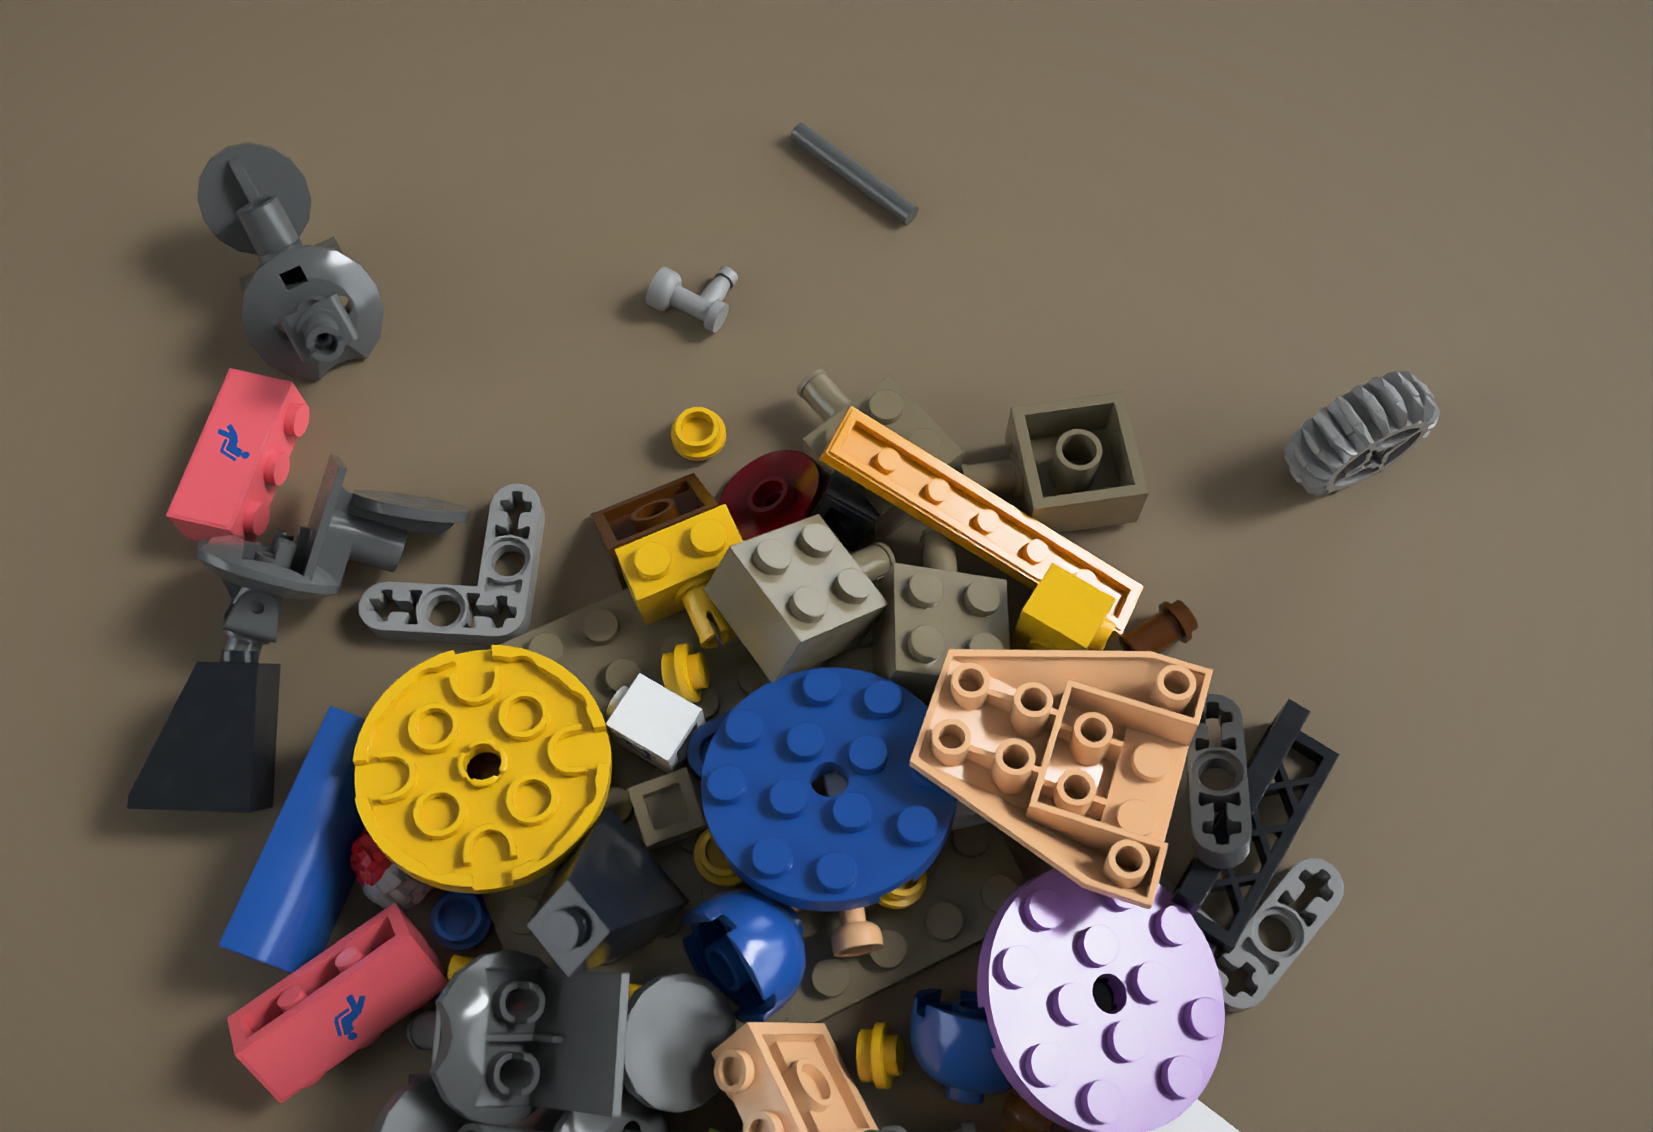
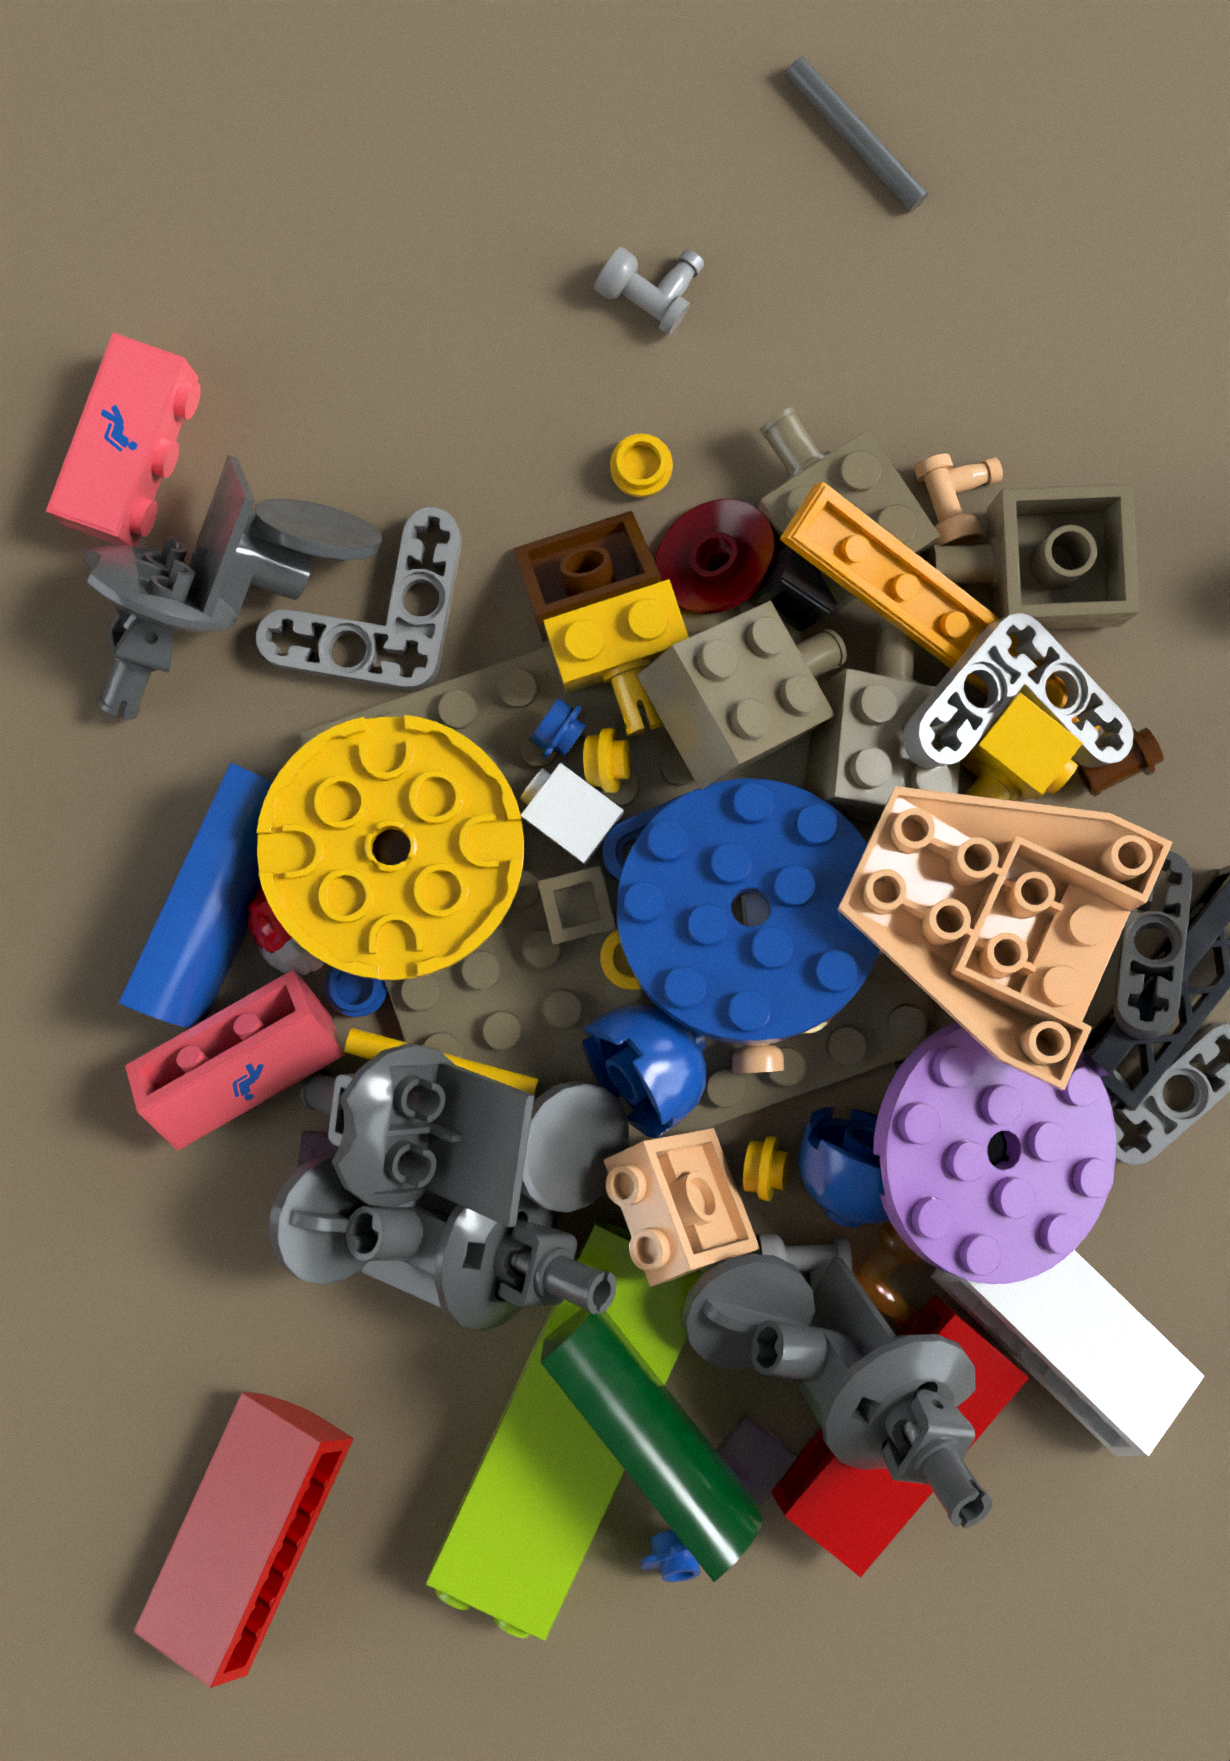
camera: 10 degrees right, 20 degrees up
black slope [127,650,281,813] -> none
dark grey piece [197,142,384,381] -> none
black slope [527,807,690,978] -> none
none -> blue plate [529,697,586,759]
none -> light grey beam [903,613,1134,769]
none -> light nougat piece [913,453,1003,546]

